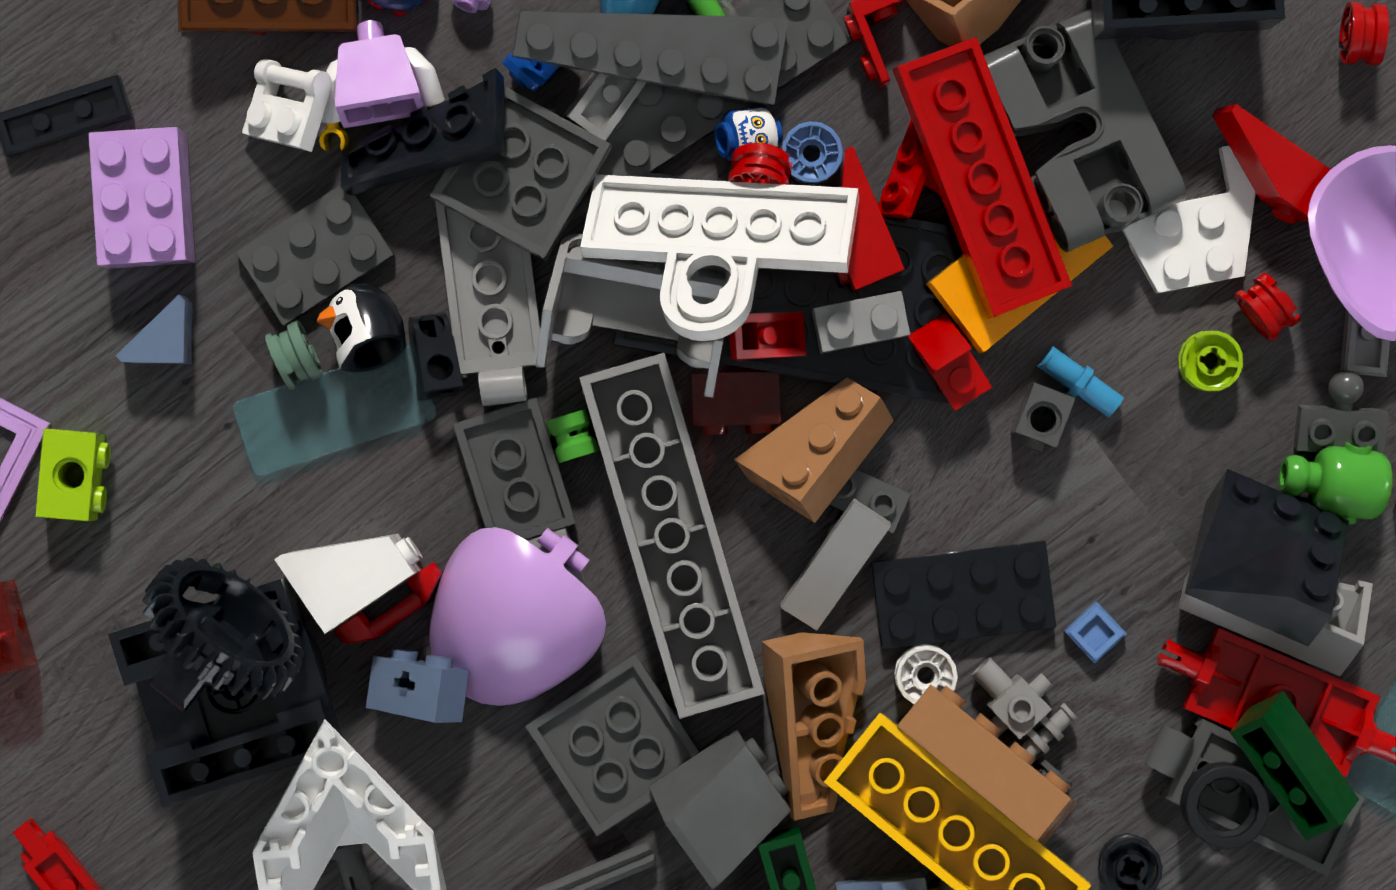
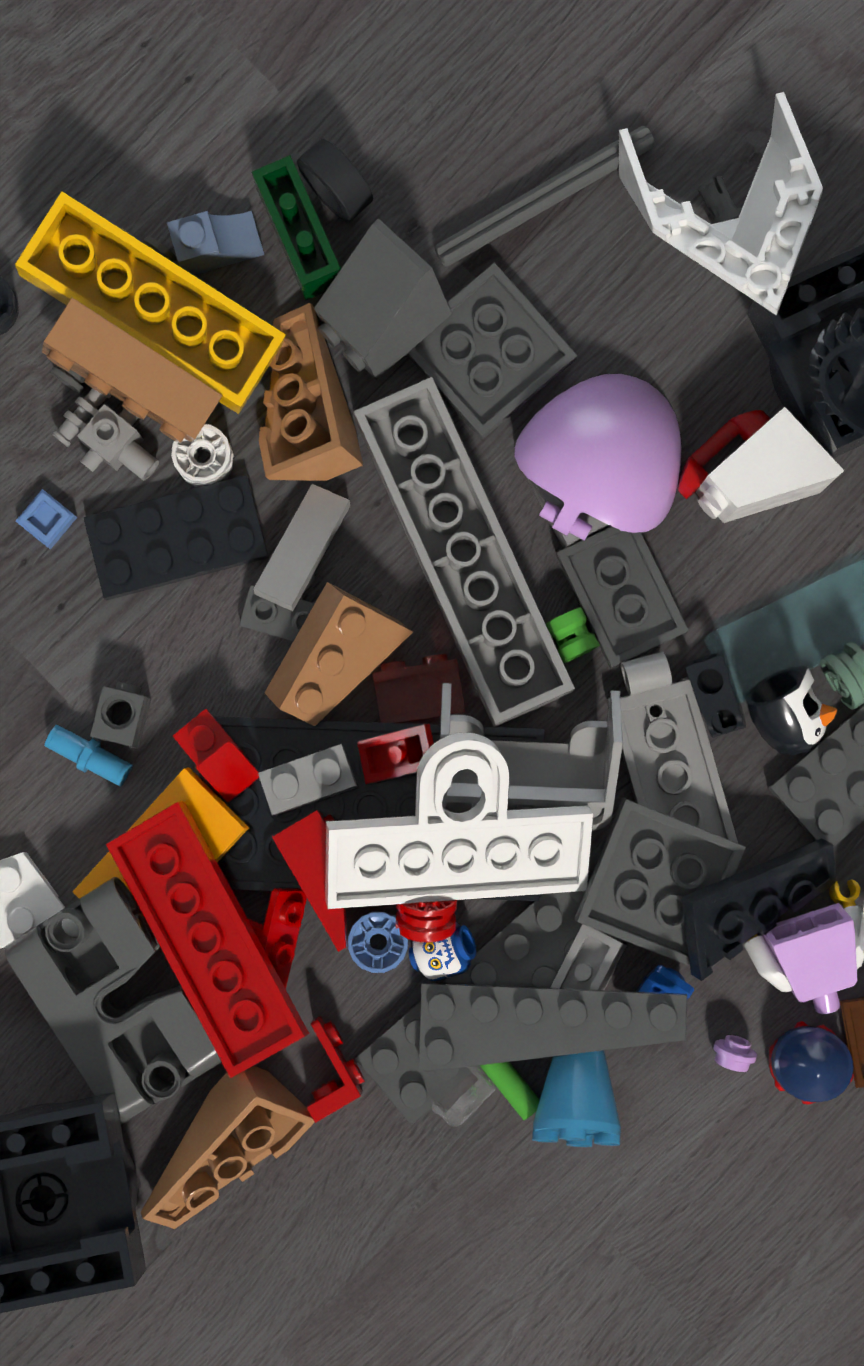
camera: 170 degrees right, 5 degrees down
sand blue brick [366,648,469,723] -> none

